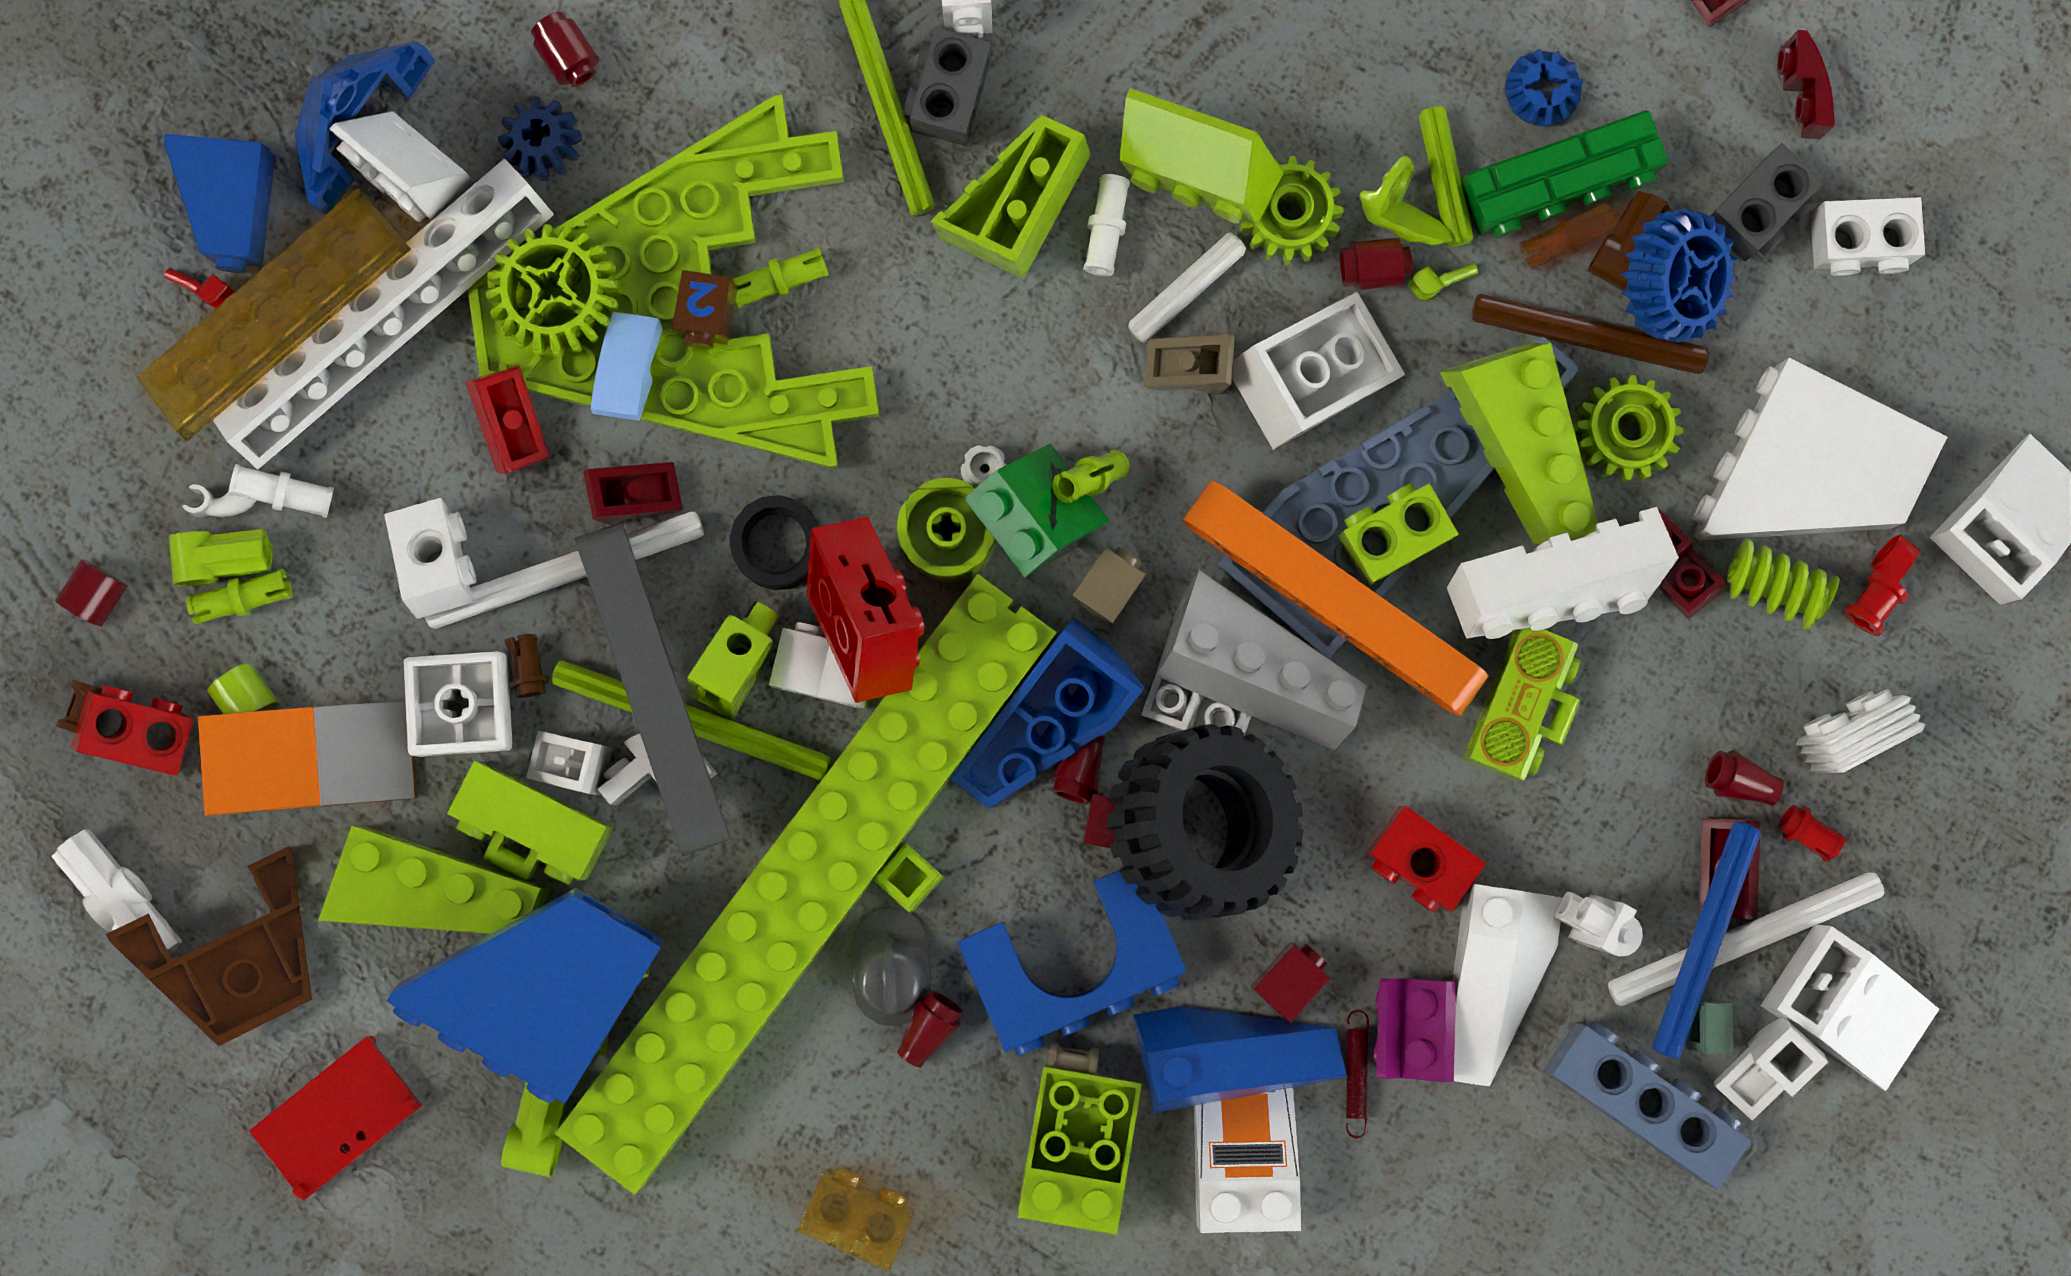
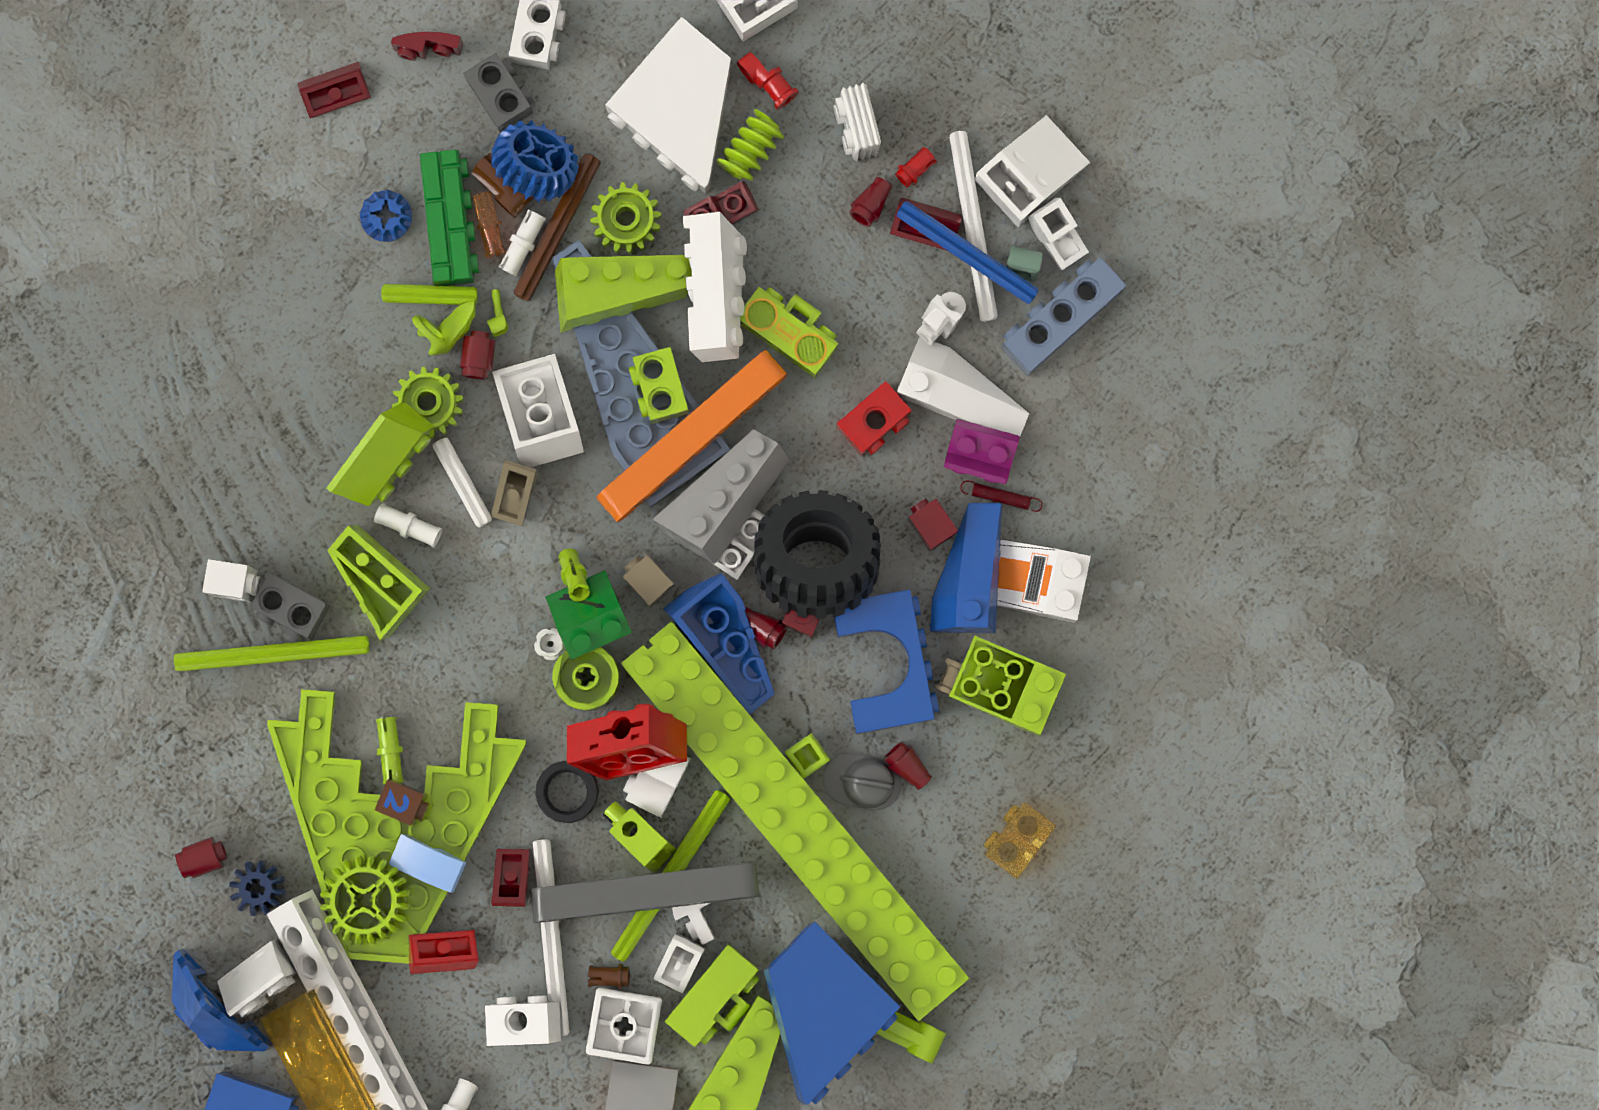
camera: 75 degrees left, 0 degrees up
none -> white pin [498,209,546,277]

